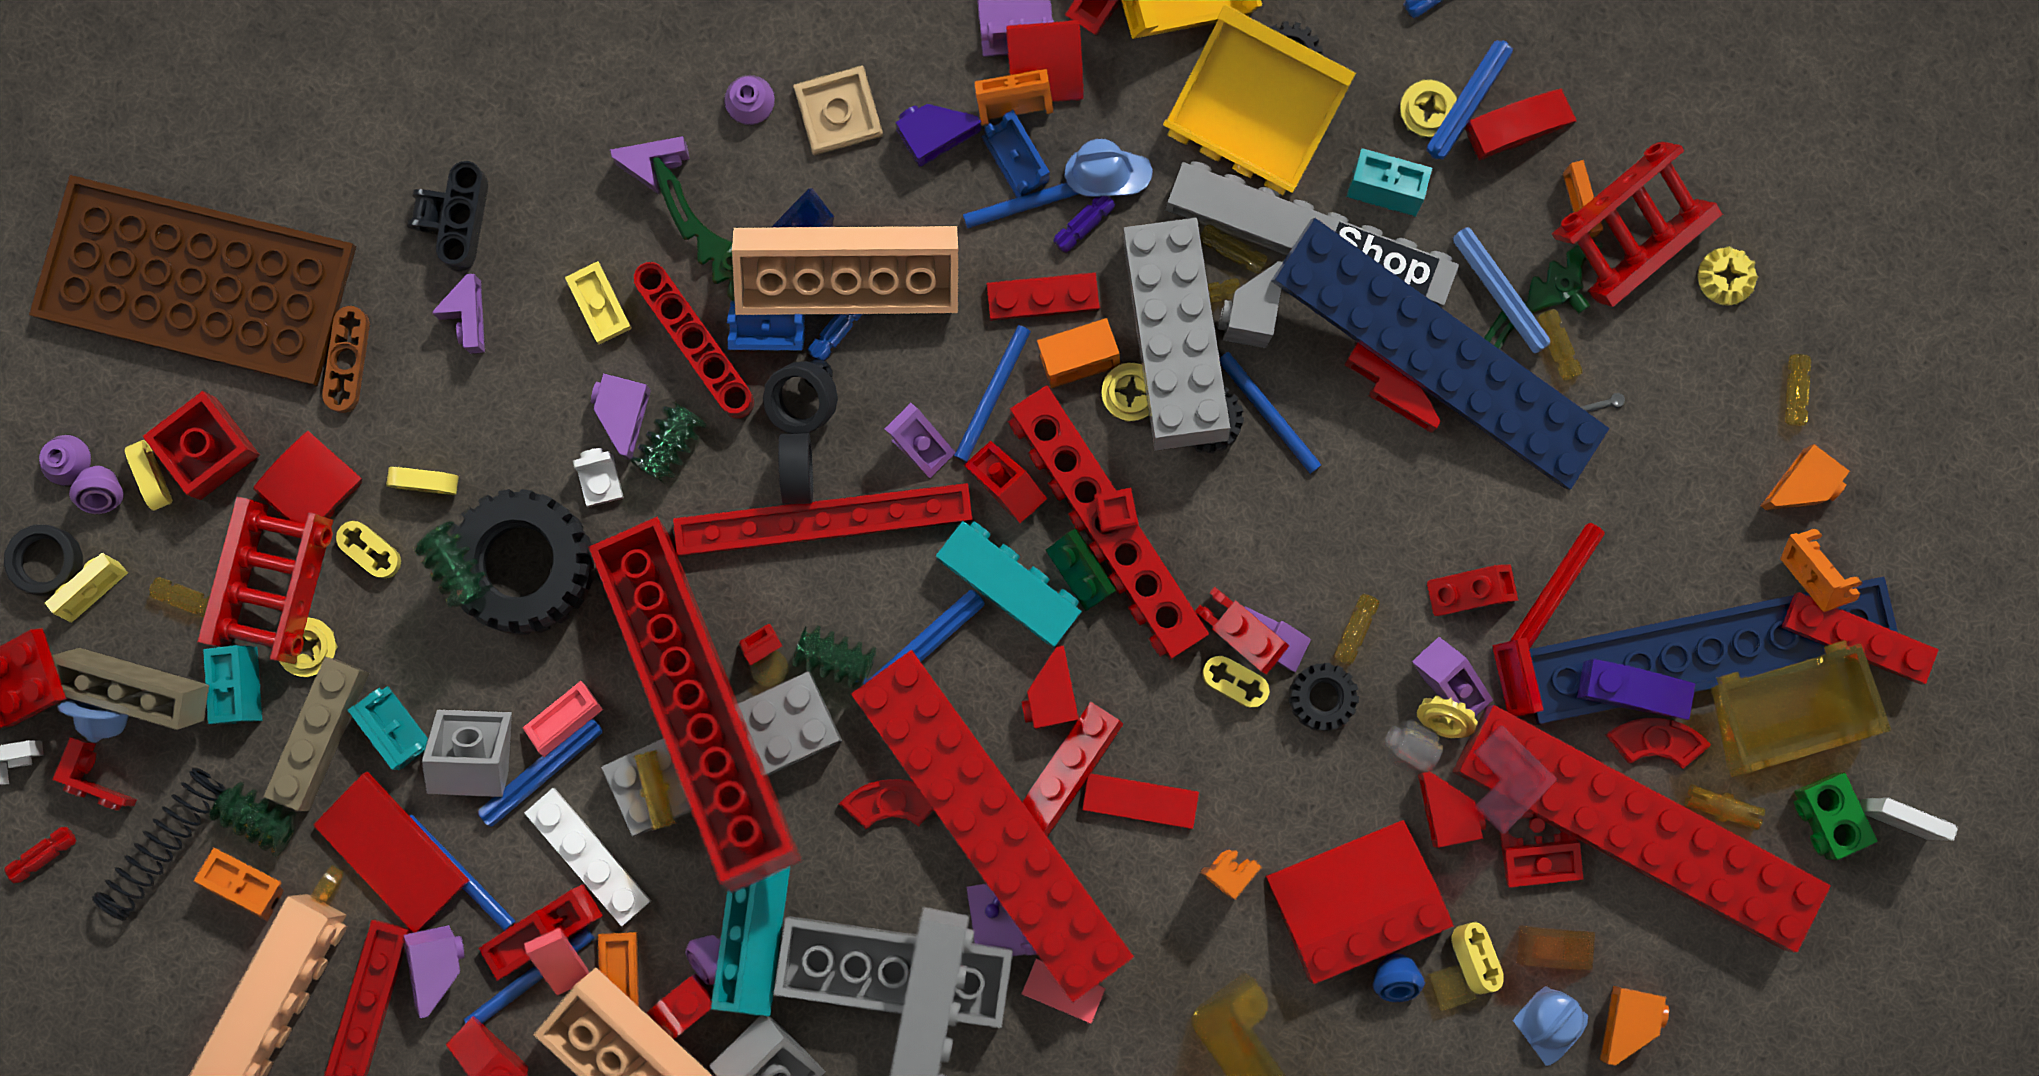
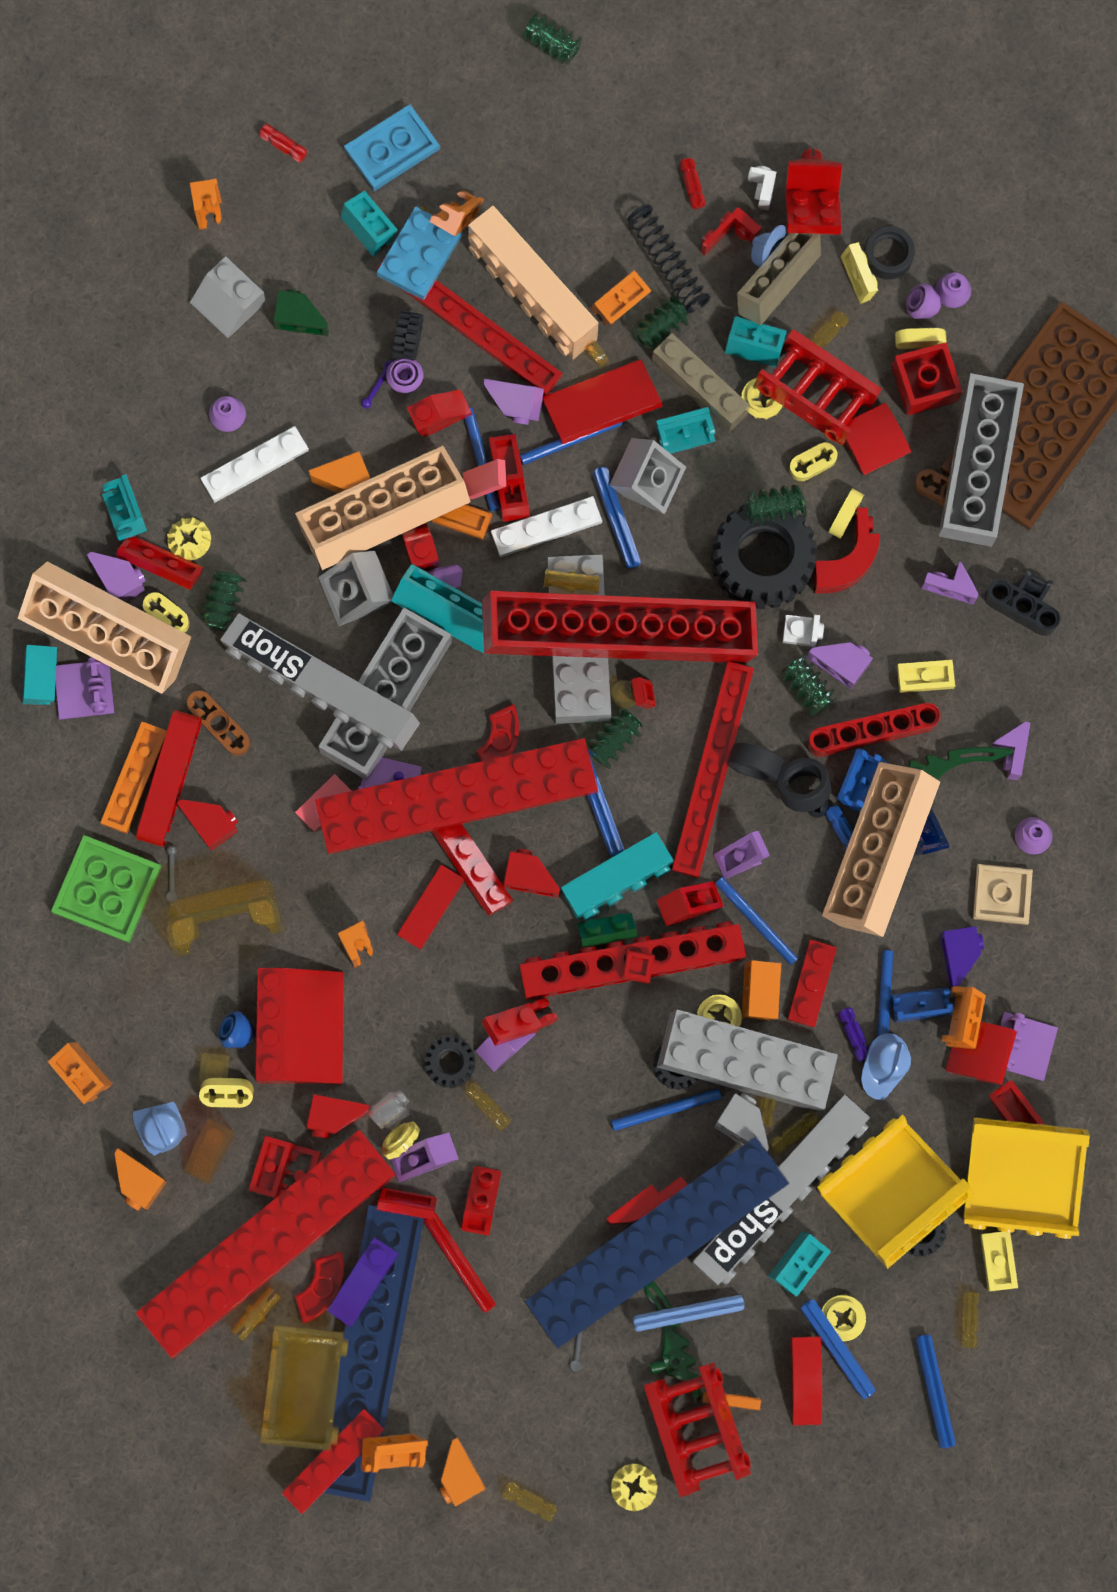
camera: 110 degrees right, 5 degrees down
coral tile [523,681,603,757] -> none
light yellow beam [1202,656,1269,708] -> none
clear pink plate [1473,725,1557,834] -> none
clear yellow axle [1537,310,1582,380] -> none
green brick [1794,772,1878,860] -> none
white tile [1860,798,1958,840] -> none
none -> red arch [814,507,880,594]
none -> light grey brick [938,373,1024,547]

